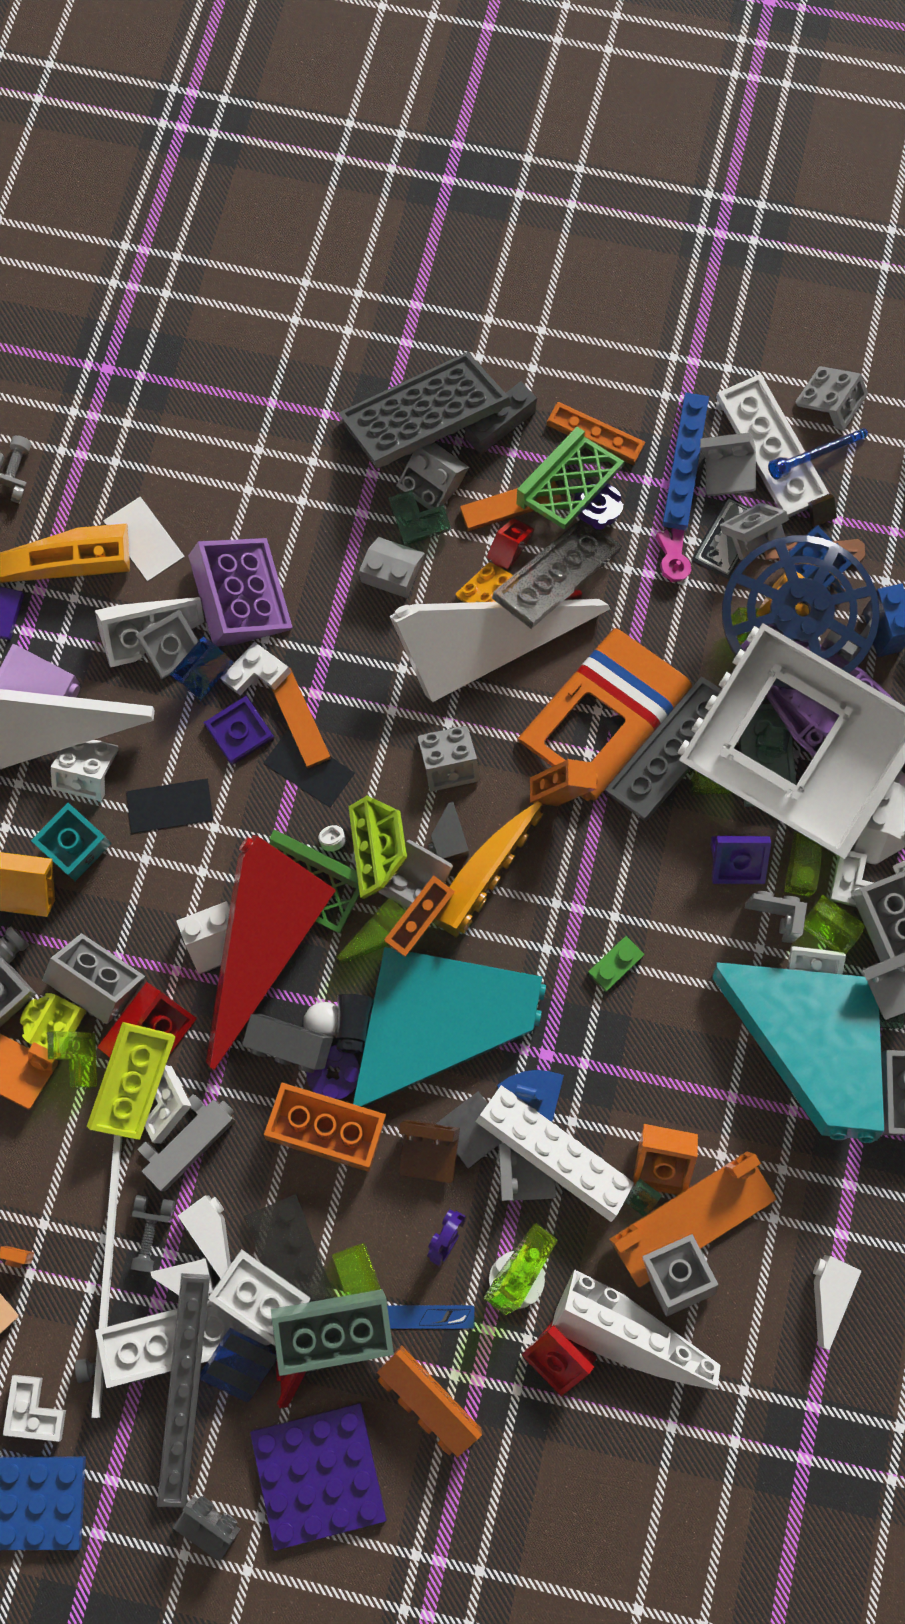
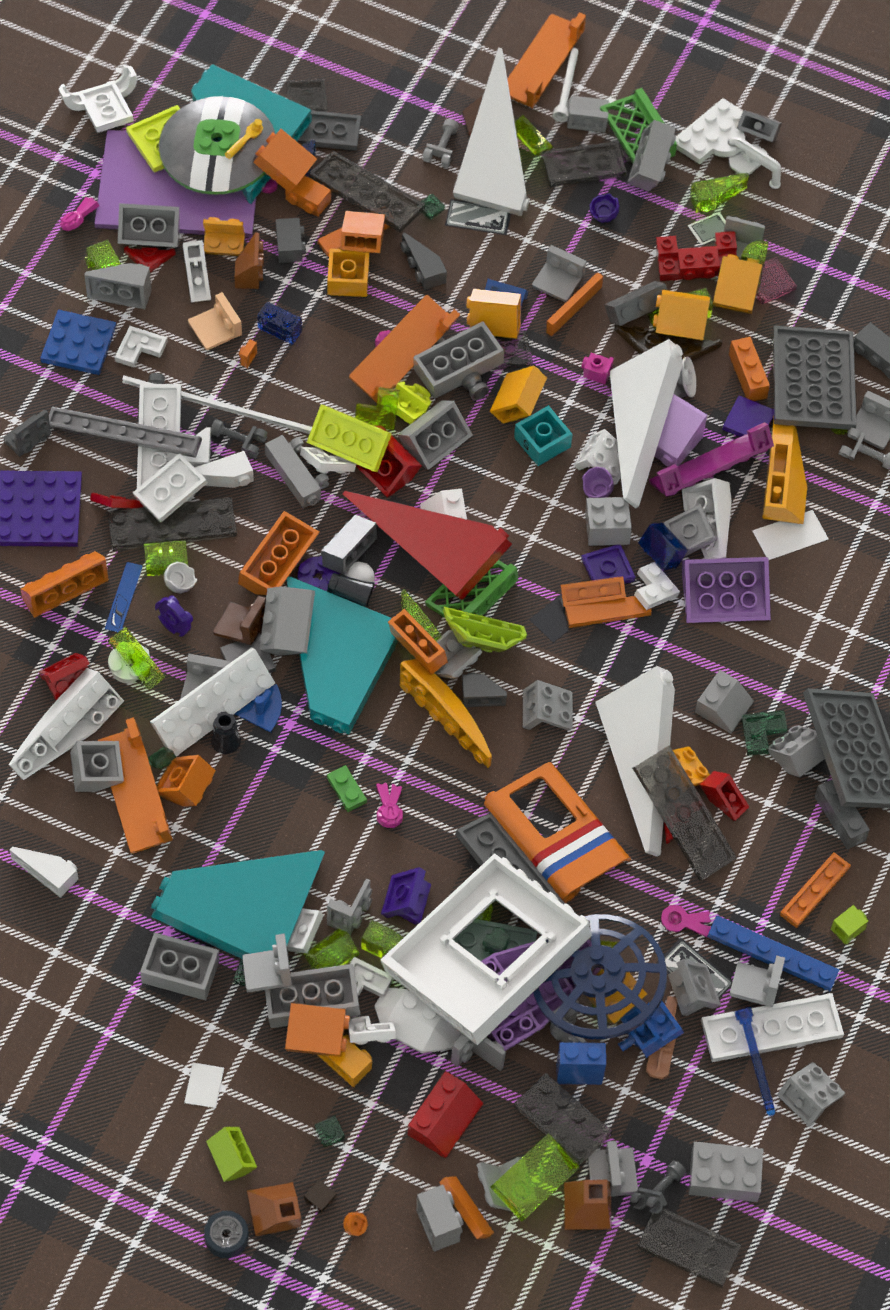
camera: 100 degrees right, 15 degrees down
black sticker [126,778,213,833] -> none
tile [200,1328,277,1403] -> none
sand green brick [271,1289,394,1376] -> none
white tile [318,825,346,851] -> none
orange tile [460,481,562,531] -> none
bright green fence [516,427,624,530] -> none
orange brick [530,759,598,806] -> none
plate [572,482,623,530] -> none
dark brown tile [808,493,837,527] -> none
none -> white hair [164,562,197,594]
none -> black plant [211,711,241,754]
none -> light grey slope [259,586,315,656]
none -> dark pink piece [376,783,403,828]
none -> orange plate [560,576,626,606]
none -> medium lavender hair [582,467,614,498]
none -> light grey brick [585,497,631,546]
none -> magenta bracket [649,422,774,496]
none -> lime brick [831,905,868,945]

